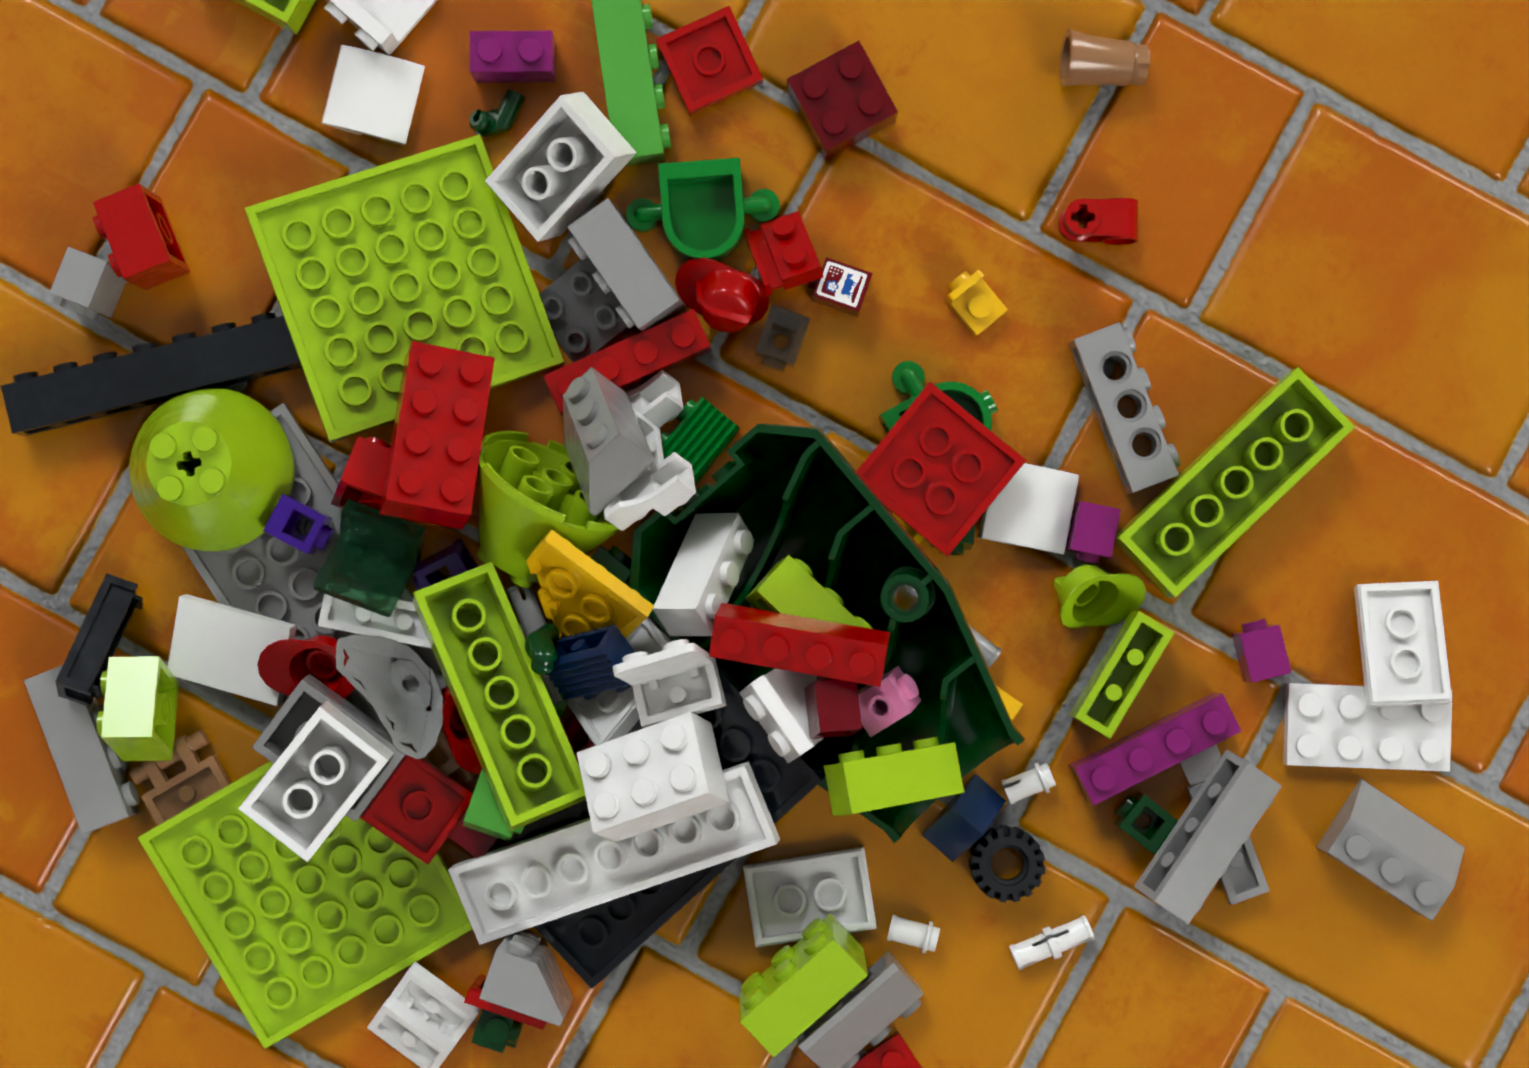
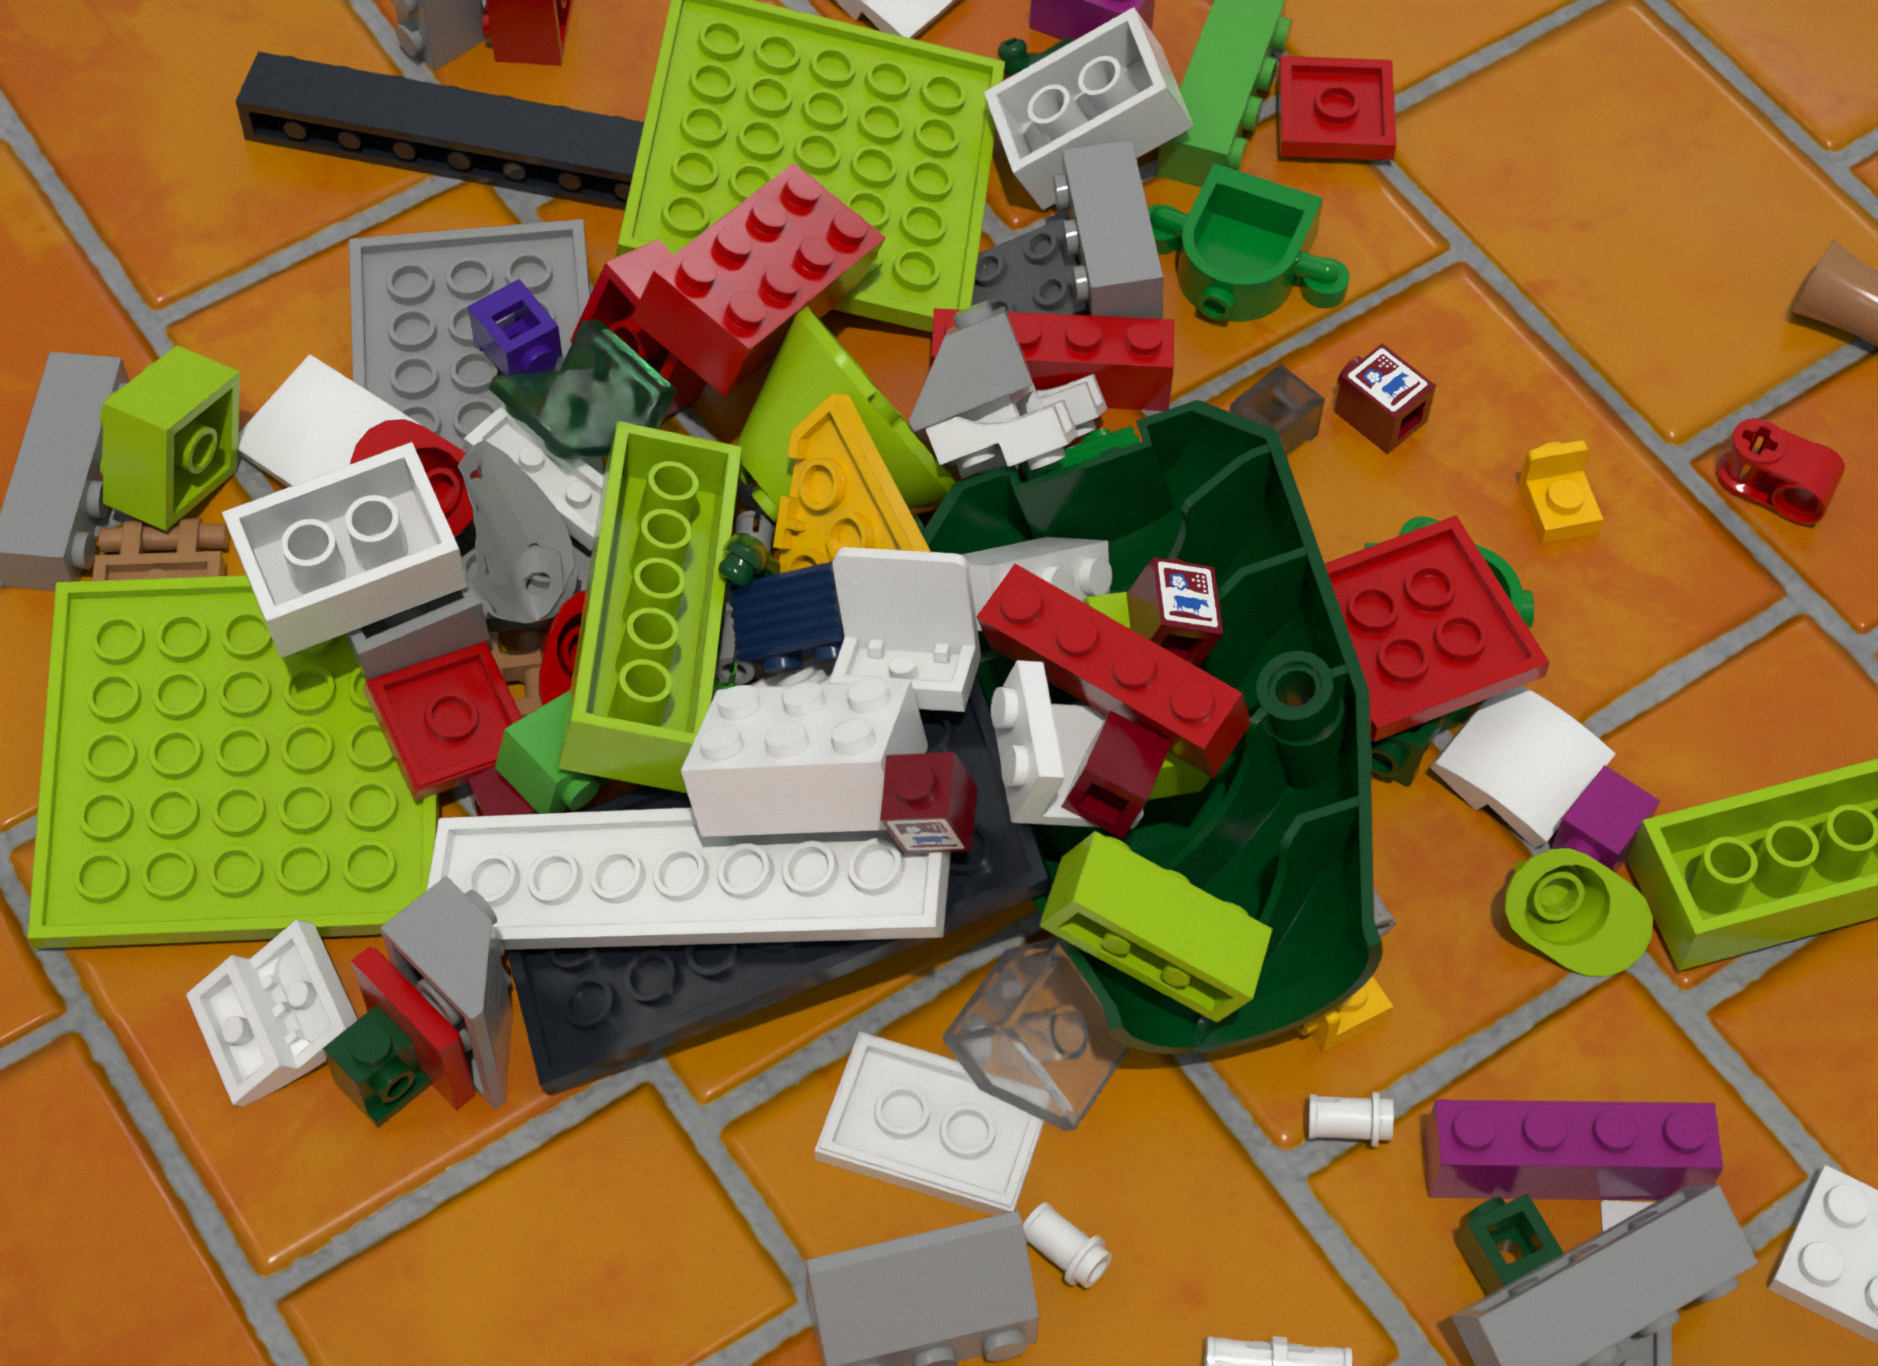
camera: 25 degrees right, 30 degrees down
black container [55,573,144,707] -> none
lime cone [129,388,295,551] -> none
red piece [675,258,769,333] -> none
lime brick [740,913,868,1057] -> none
red plate [743,211,824,296] -> none
dark red brick [786,40,898,160] -> none
bright pink brick [858,666,922,737] -> none
dark blue slope [921,774,1006,862] -> none
black tyre [969,825,1046,902] -> none
light grey brick [1069,322,1181,495] -> none
lime brick [1069,611,1175,739] -> none
magenta brick [1232,619,1292,683] -> none
none -> dark red brick [880,752,977,854]
none -> clear slope [942,937,1130,1131]
none -> dark red brick [1126,557,1223,667]

